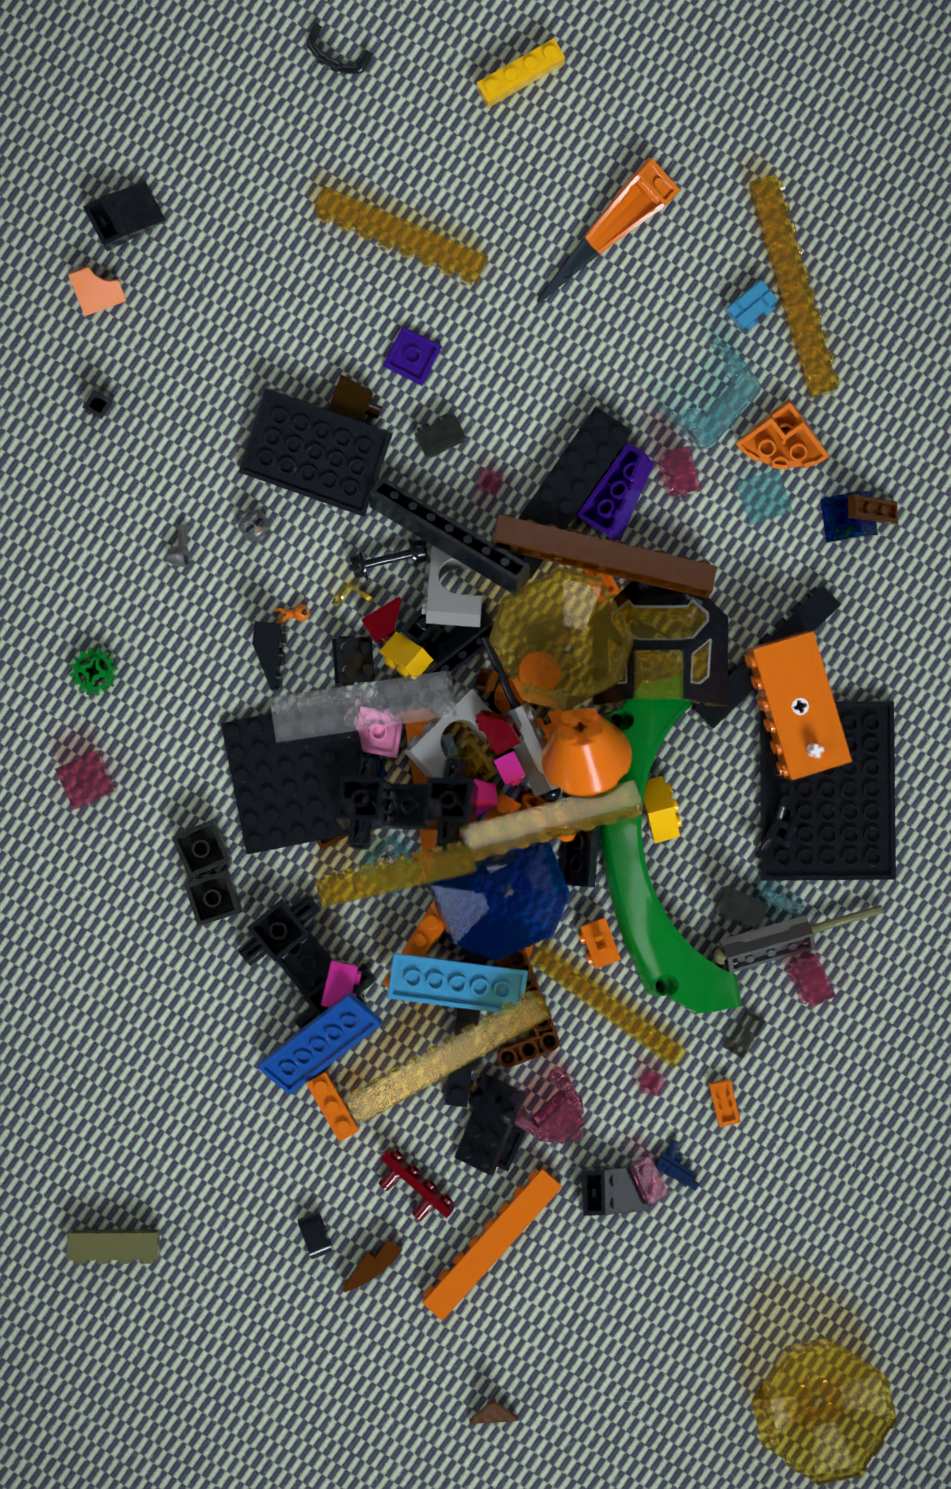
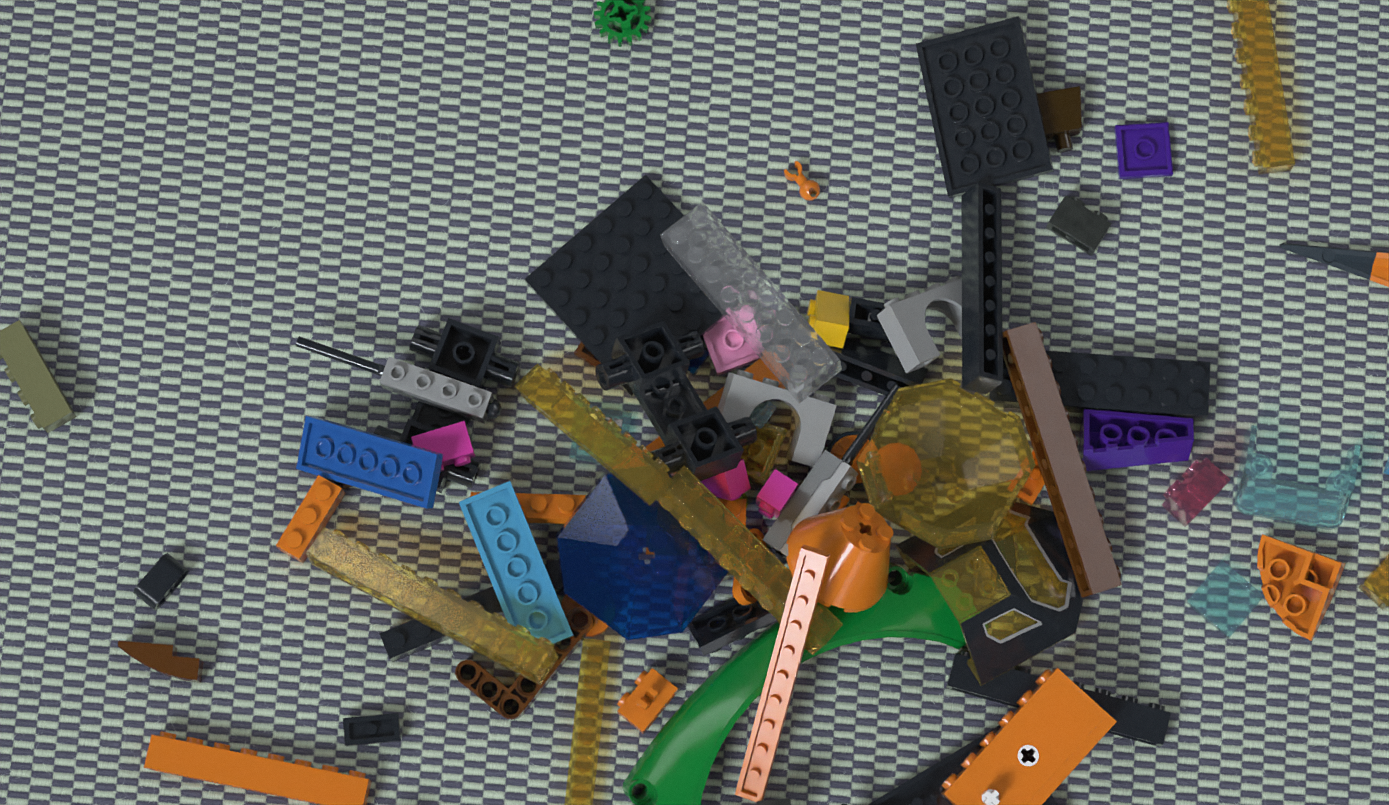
camera: 60 degrees right, 10 degrees down
clear pink brick [55,751,117,810] -> none
flat silver bar [167,525,189,567] -> none
pearl dark grey brick [172,819,233,878] -> none
pearl dark grey brick [184,869,243,926] -> none
flat silver head [238,509,271,543] -> none
black slope [252,621,288,692] -> none
clear yellow piece [332,582,374,606] -> none
black piece [332,636,375,686] -> none
black piece [348,538,427,580] -> none
dark red slope [361,597,402,644] -> none
dark red plate [378,1147,455,1221] -> none
black hinge [454,1074,526,1176] -> none
reddish brown tile [474,668,499,692] -> none
clear pink plate [475,468,504,497] -> none
dark red slope [475,709,524,755] -> none
clear pink torso [514,1067,585,1144] -> none
yellow brick [643,776,682,843] -> none
clear blue slope [820,491,878,543] -> none
reddish brown tile [848,494,898,525] -> none
none -> light grey piece [296,336,502,424]
none -> plate [735,544,831,802]

